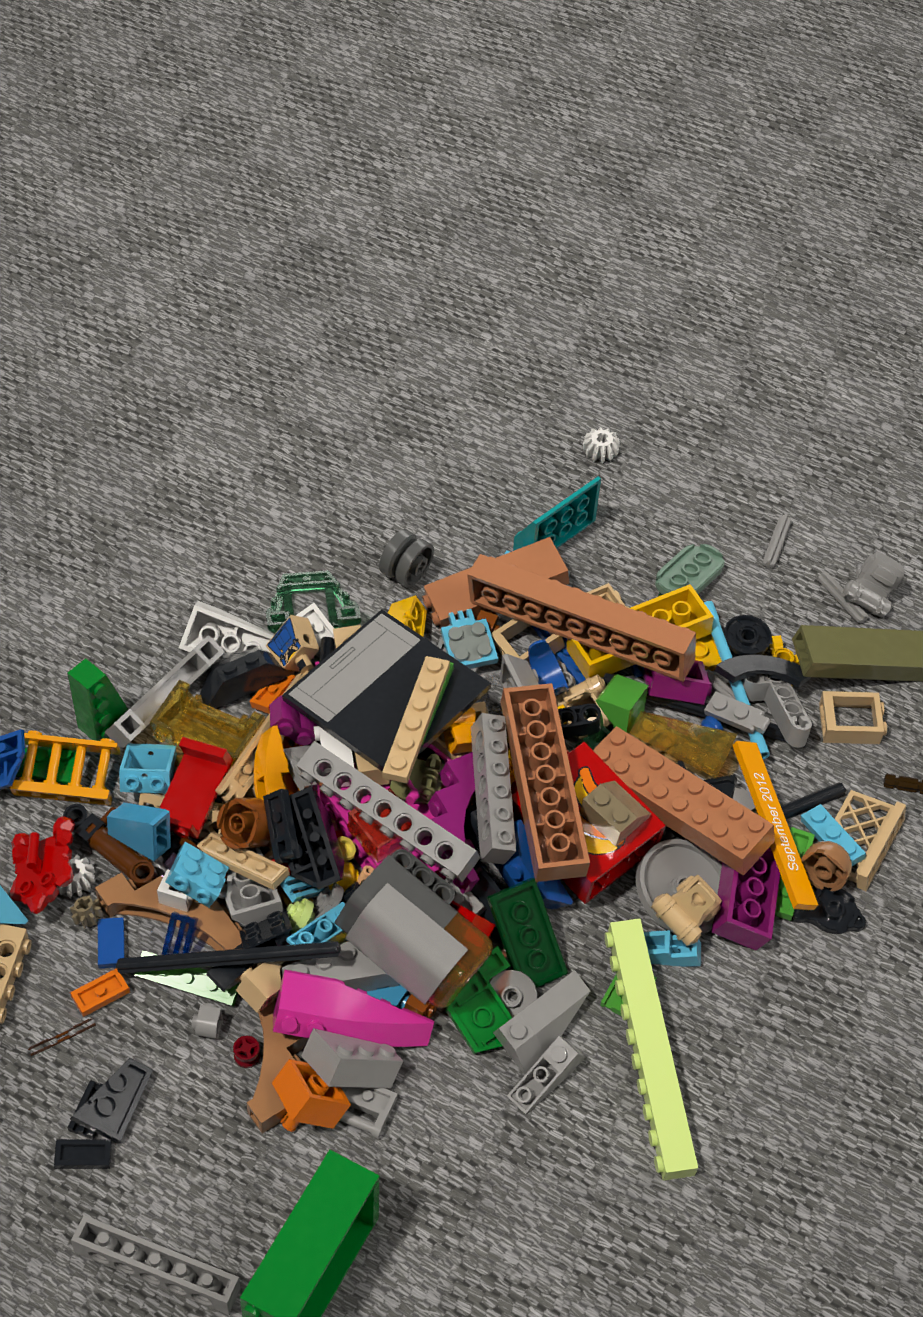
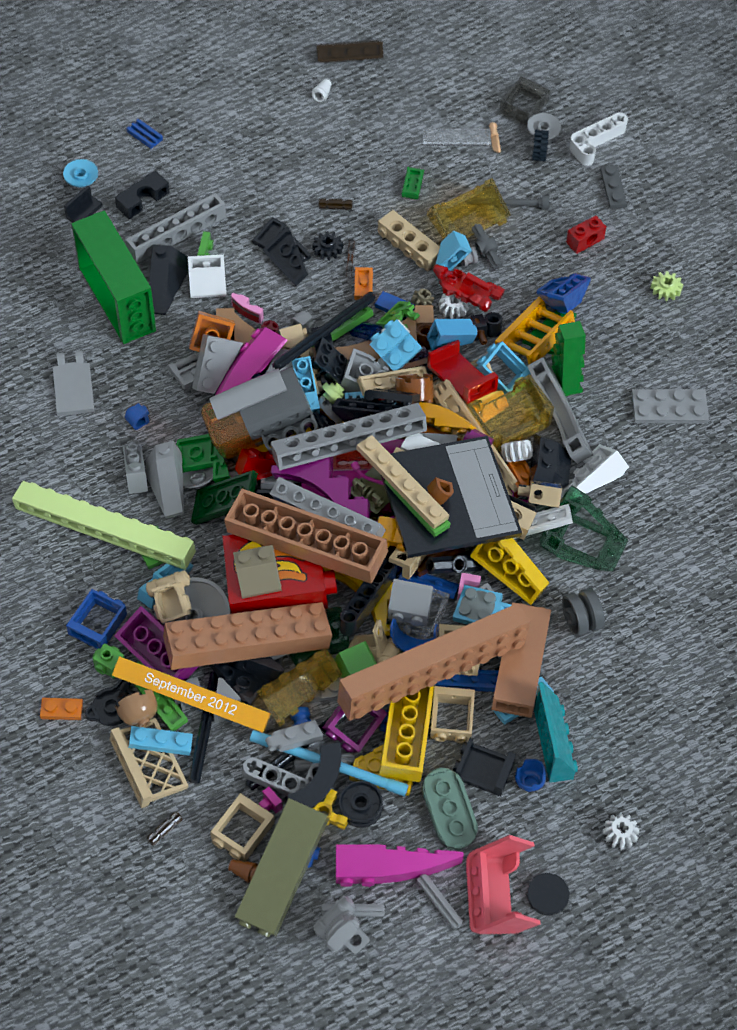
camera: 125 degrees right, 5 degrees up
none -> orange plate [40,698,83,720]
none -> light grey tile [53,351,95,416]
none -> blue window [66,589,127,649]
none -> bright green brick [93,643,125,679]
none -> blue plate [125,403,150,430]
none -> black wedge [149,245,188,315]
none -> white slope [188,254,226,298]
none -> bright green plate [197,231,214,256]
none -> dark orange cone [228,859,258,883]
none -> slope [231,293,264,324]
none -> dark pink tile [258,787,283,813]
none -> black gear [312,231,343,261]
none -> dark pink wedge [336,844,463,887]
none -> bright green plate [376,301,420,329]
none -> dark orange plate [427,477,454,505]
none -> black panel [453,737,516,797]
none -> coral windscreen [466,835,540,934]
none -> white gear [501,440,533,462]
none -> blue hair [515,759,546,792]
none -> black tile [527,873,570,916]
none -> light grey plate [631,389,709,423]

